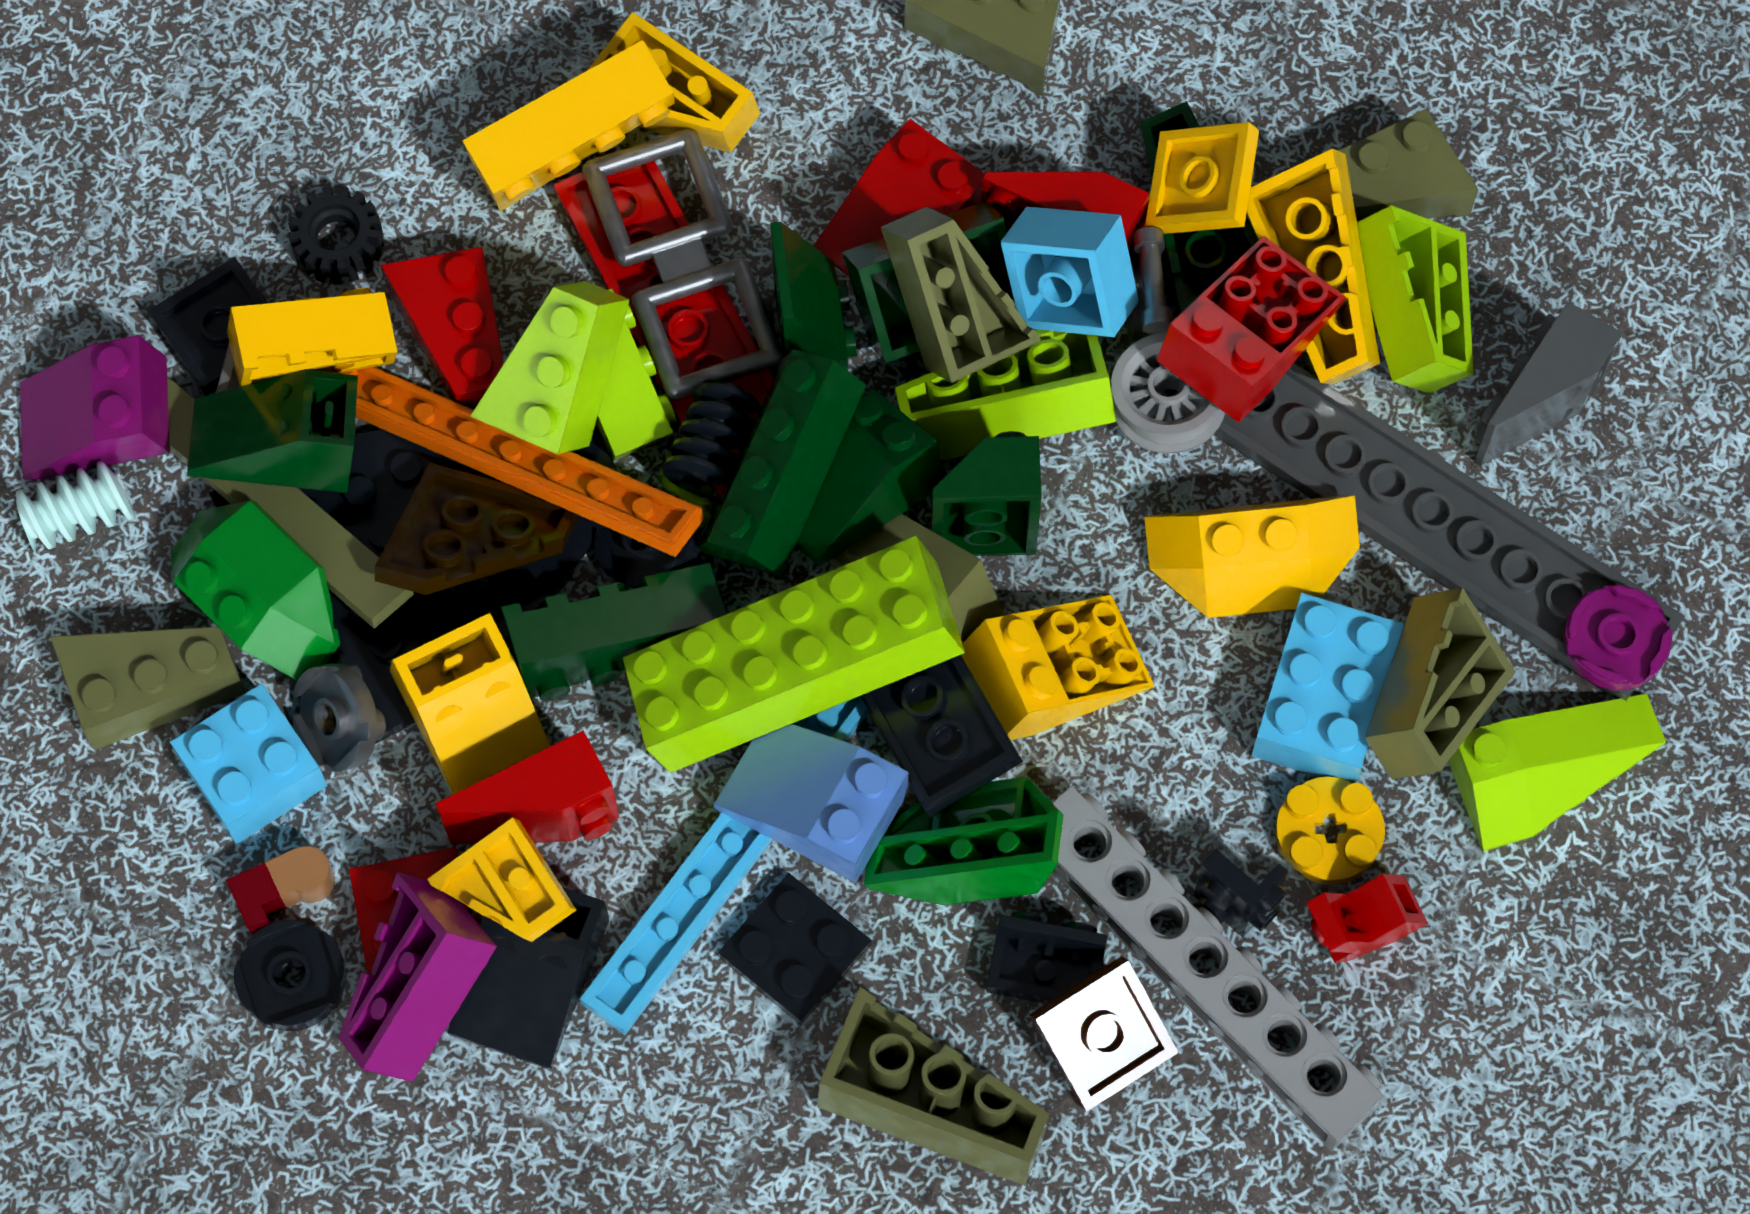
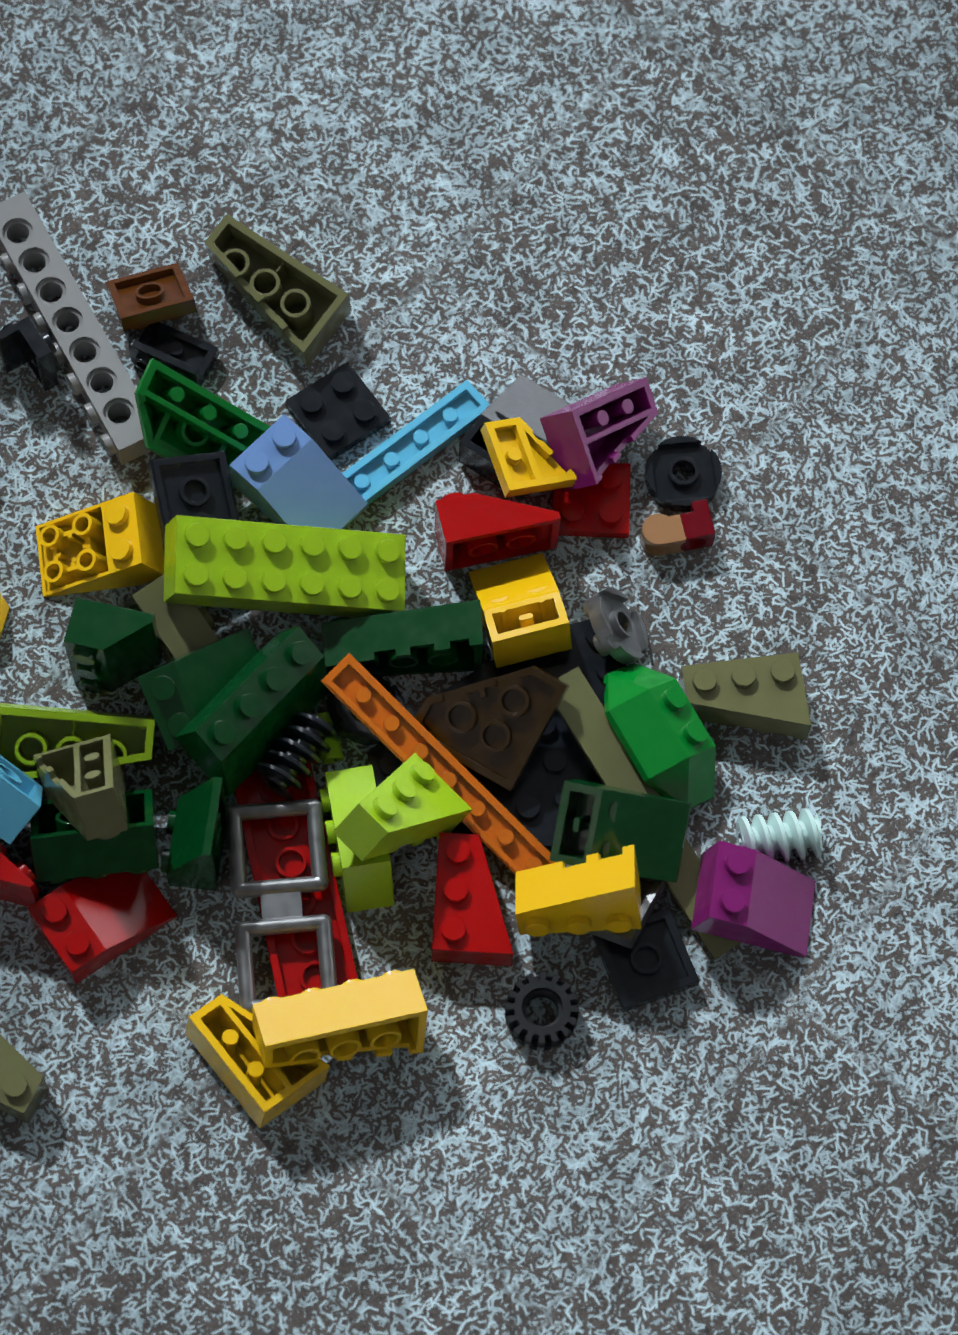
camera: 170 degrees left, 0 degrees up
medium azure brick [170,683,327,845] -> none

